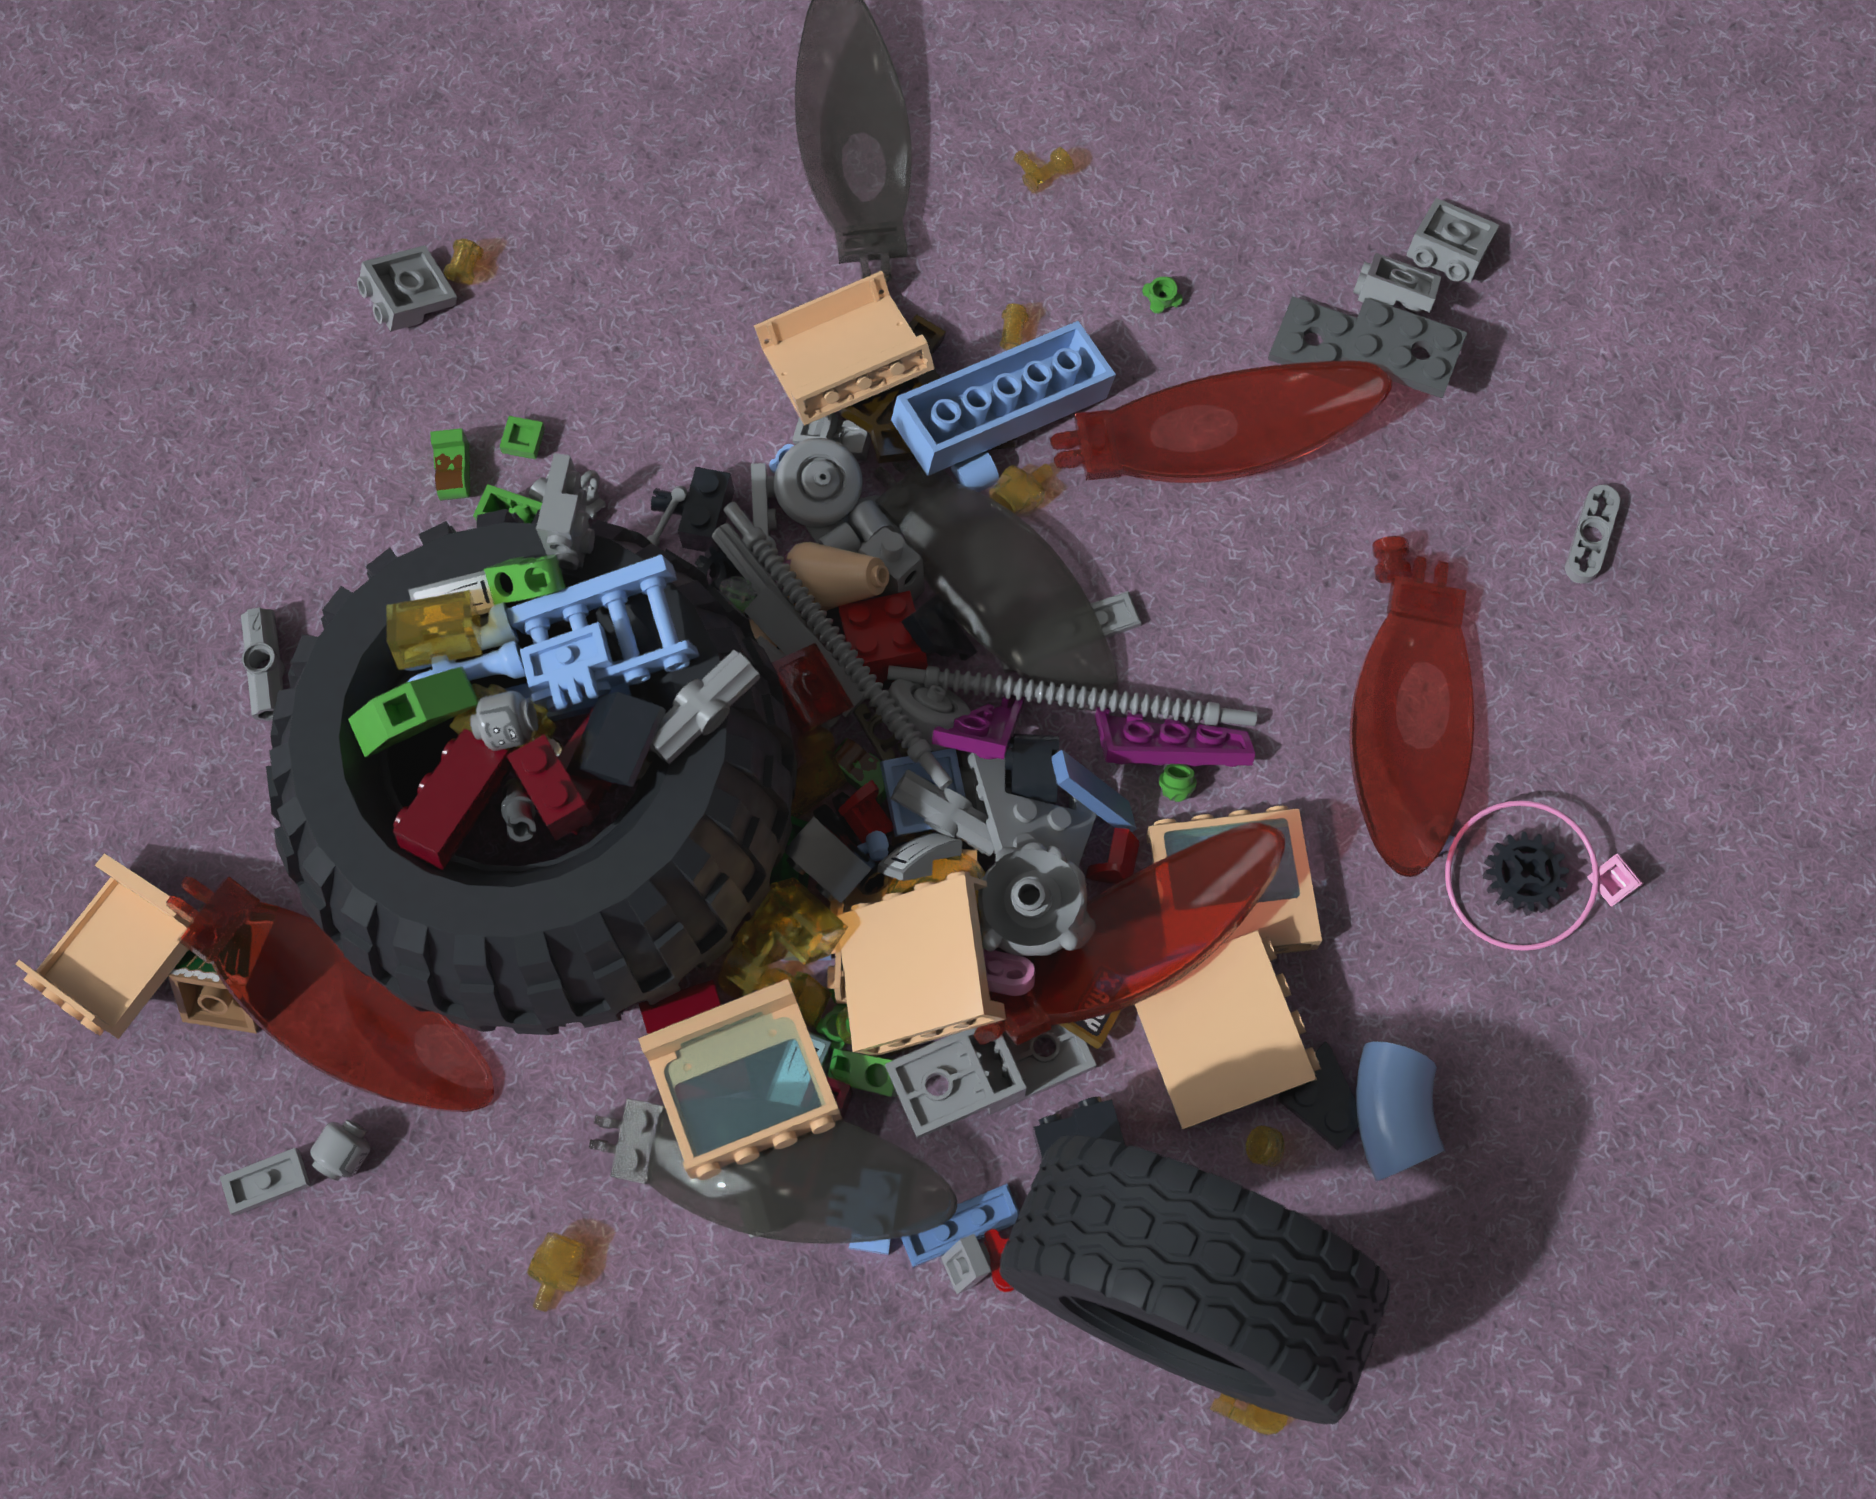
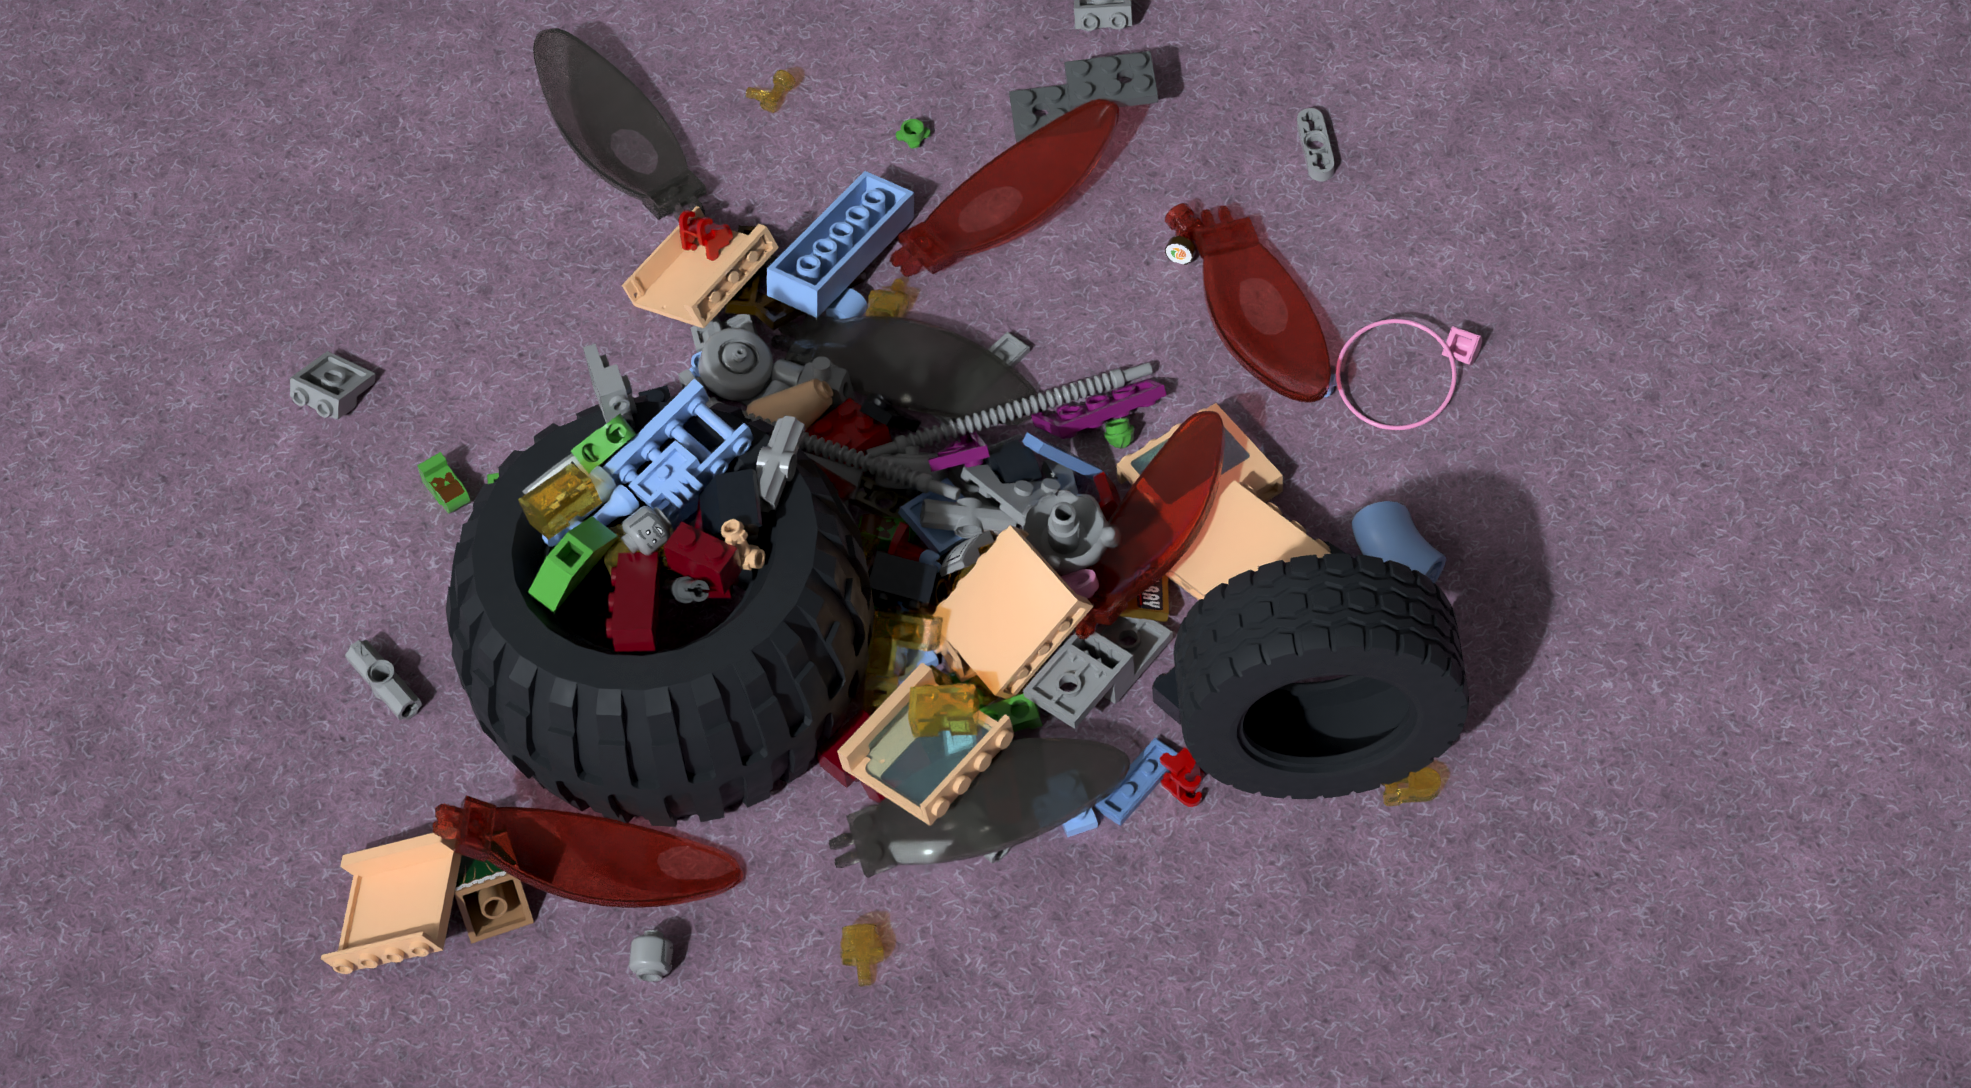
camera: 25 degrees left, 15 degrees down
light grey plate [220,1148,311,1216] -> none
clear yellow bush [443,239,484,285] -> none
bright green plate [499,416,545,460] -> none
light grey plate [941,1234,991,1294] -> none
clear yellow pin [1000,304,1029,350] -> none
light grey plate [1353,253,1441,312] -> none
black gear [1482,831,1569,916] -> none
none -> red piece [679,210,733,261]
none -> light nougat bar [721,519,765,570]
none -> clear yellow brick [908,683,980,737]
none -> tile [1165,236,1196,265]

